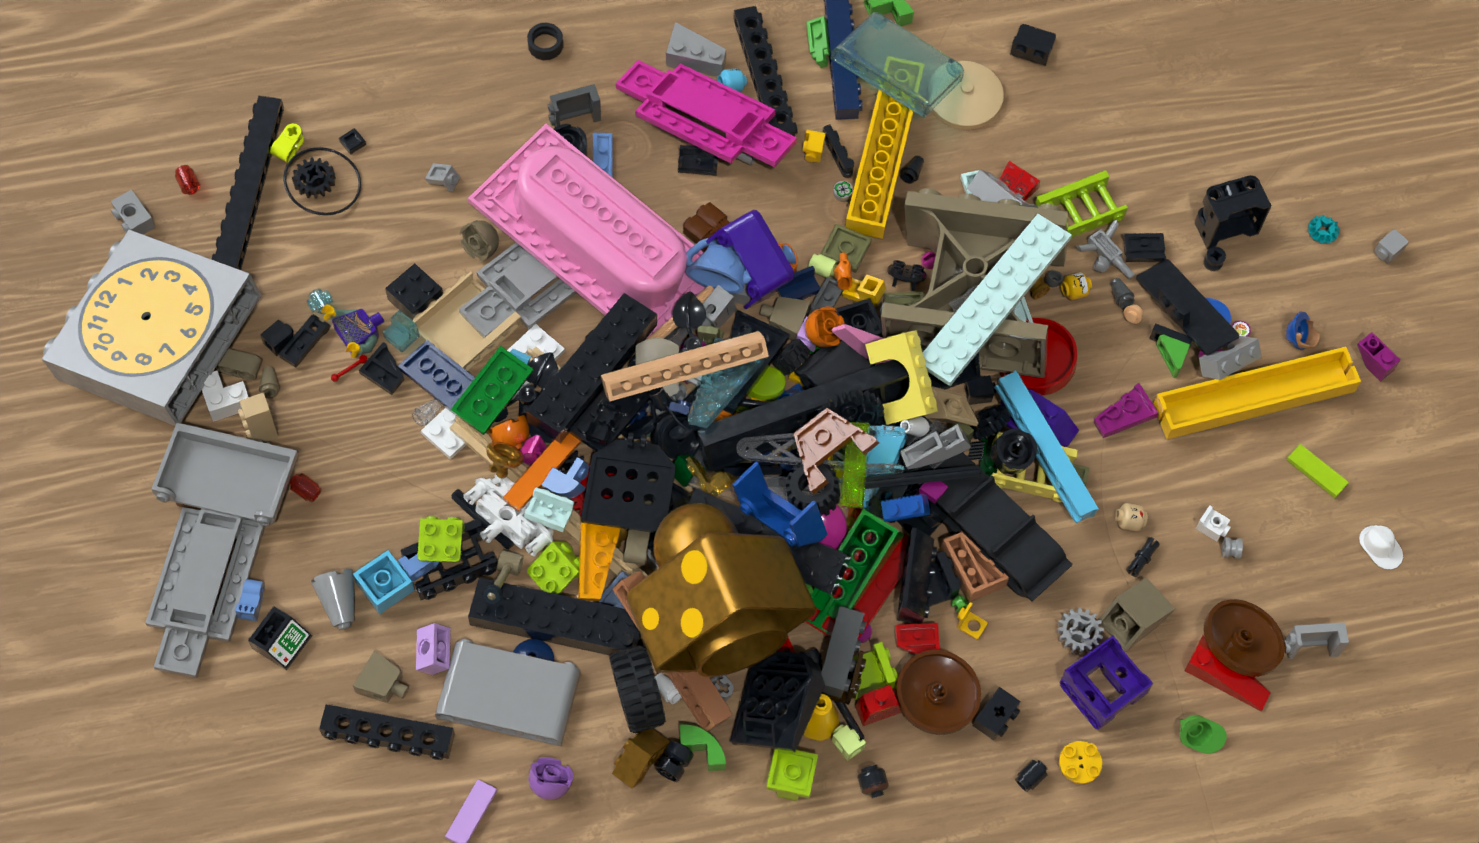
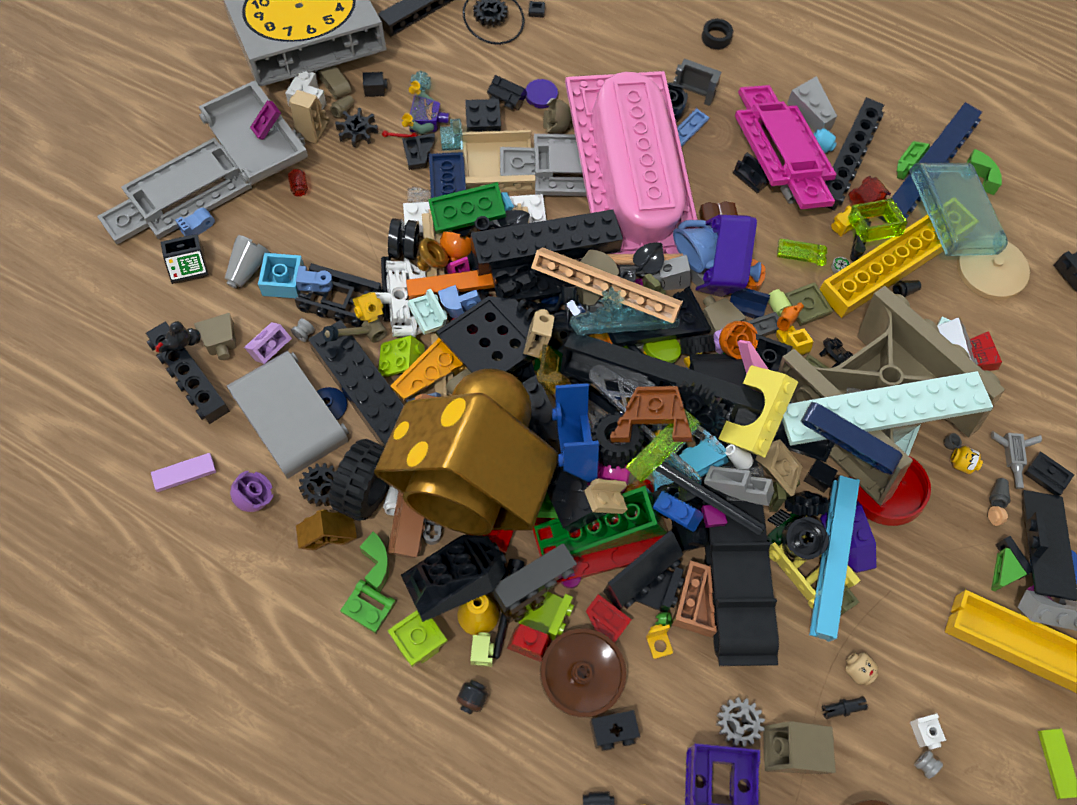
camera: 40 degrees right, 0 degrees up
black plate [279,314,331,368] -> none
lime bracket [418,516,465,562] -> none
light grey bracket [425,163,460,192] -> none
black wheel [654,741,694,782] -> none
pearl gold wheel [1029,275,1050,299] -> none
lime fence [1035,170,1128,240] -> none
light grey hinge [1093,255,1109,272] -> none
magenta wing [1094,383,1158,438] -> none
none -> black animal [155,321,201,353]
none -> magenta plate [250,100,281,140]
none -> light grey wheel [291,318,315,342]
none -> black gear [299,463,336,507]
none -> black gear [335,108,379,148]
none -> bright green plate [340,579,396,634]
none -> yellow brick [352,292,383,323]
none -> black wheel [388,218,420,260]
none -> black brick [487,75,527,111]
none -> tan torso [523,309,554,359]
none -> dark purple tile [525,79,558,108]
none -> tan bracket [584,478,628,514]
none -> clear light blue gear [599,287,624,313]
none -> clear neon green plate [777,238,827,266]
none -> dark blue beam [801,402,903,475]
none -> clear red brick [848,176,891,215]
none -> clear neon green window [848,198,907,242]

